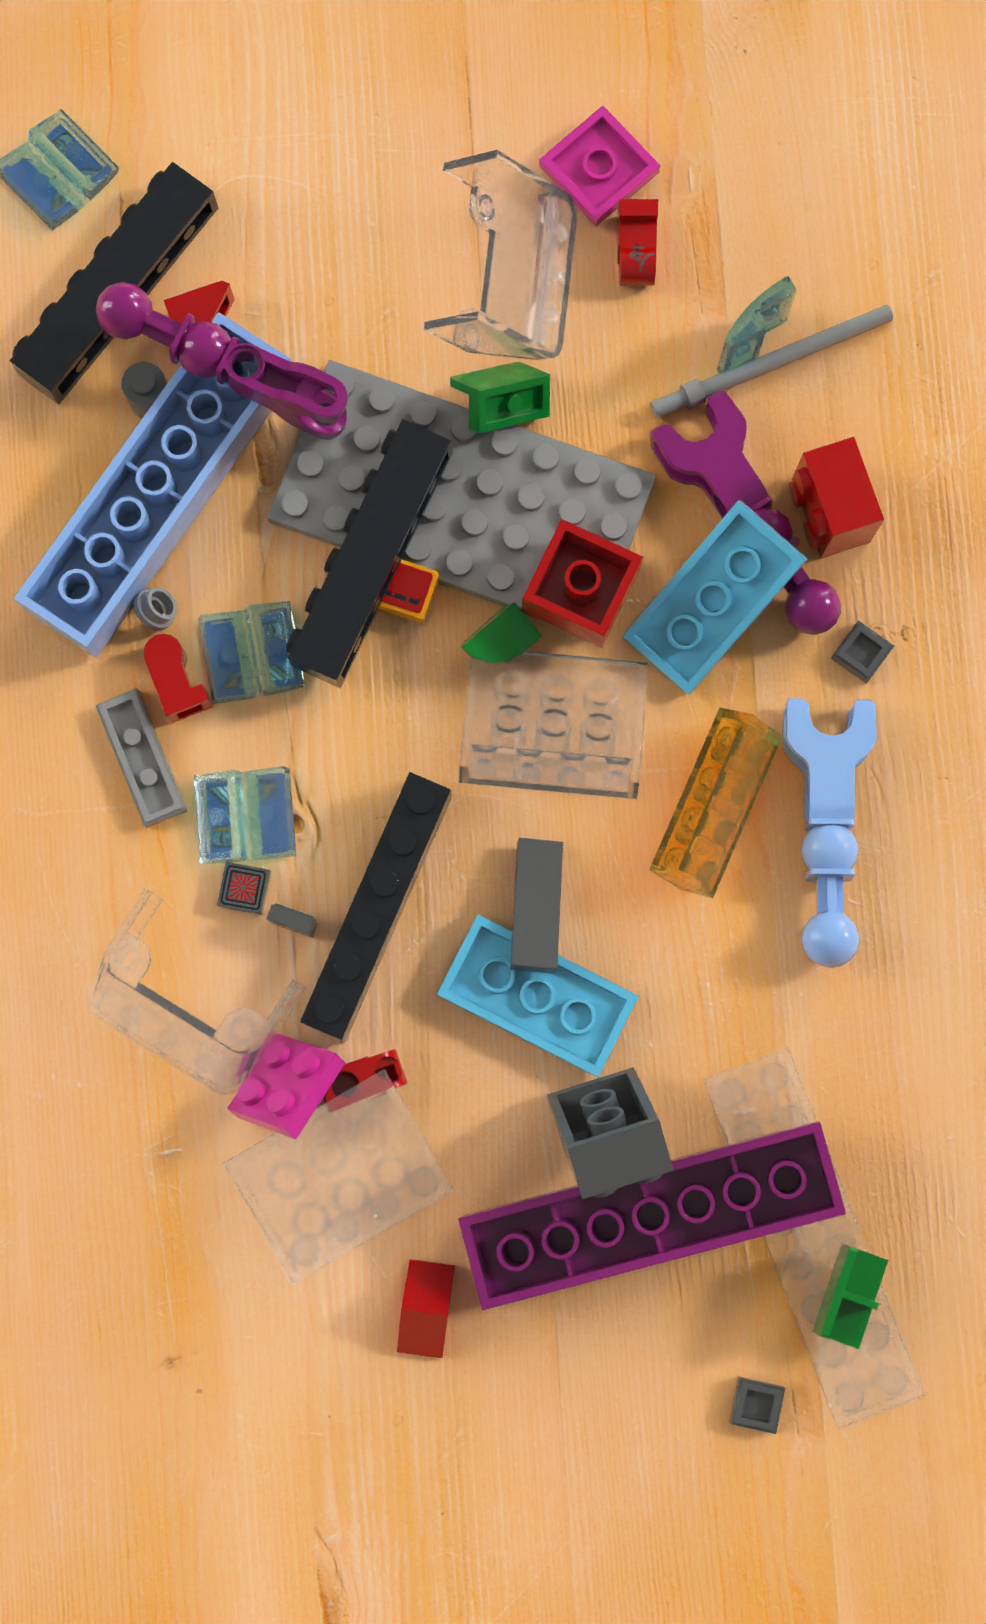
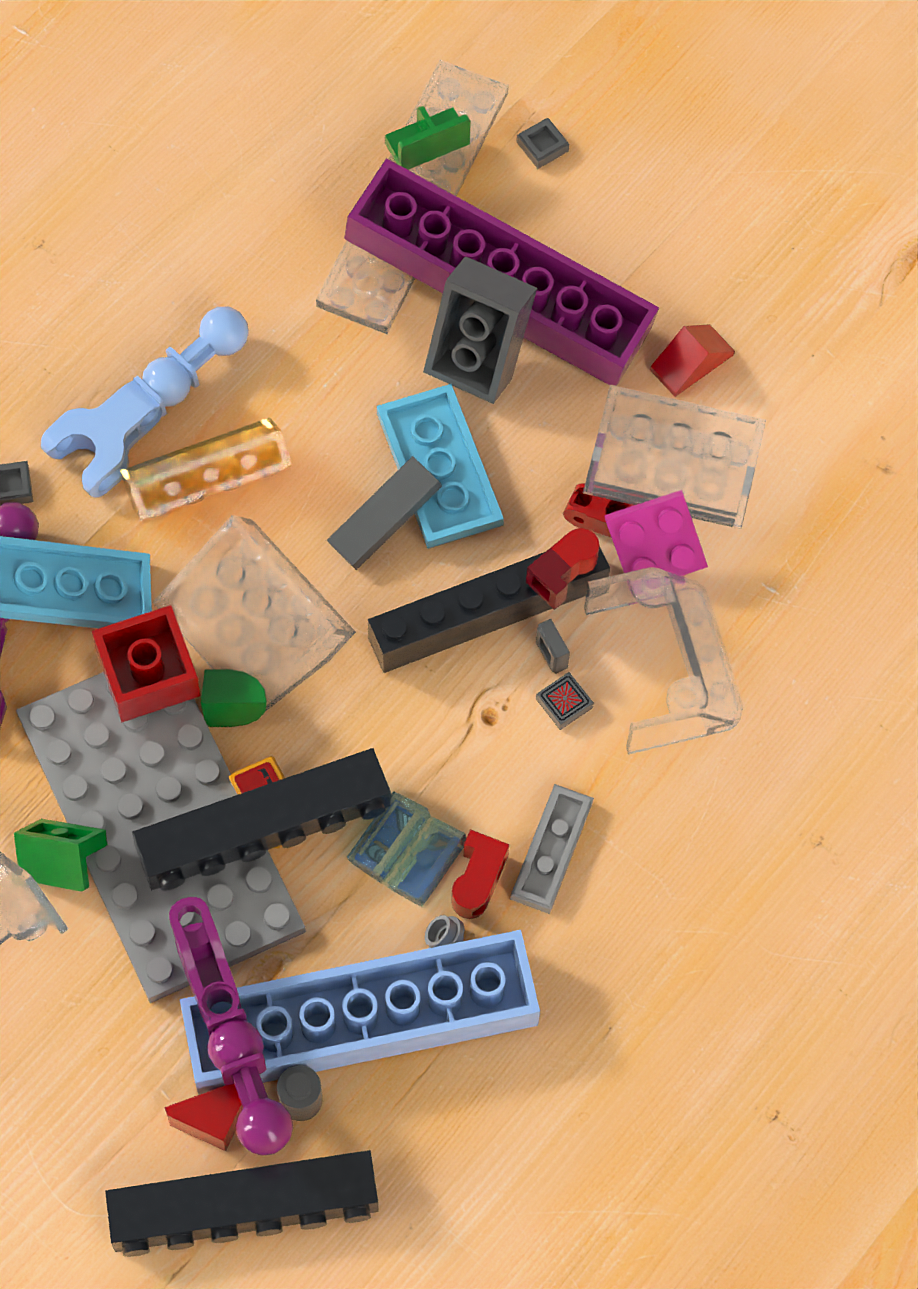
camera: 140 degrees left, 15 degrees down
clear light blue slope [194,766,296,864] -> none
none -> leg [526,528,600,610]

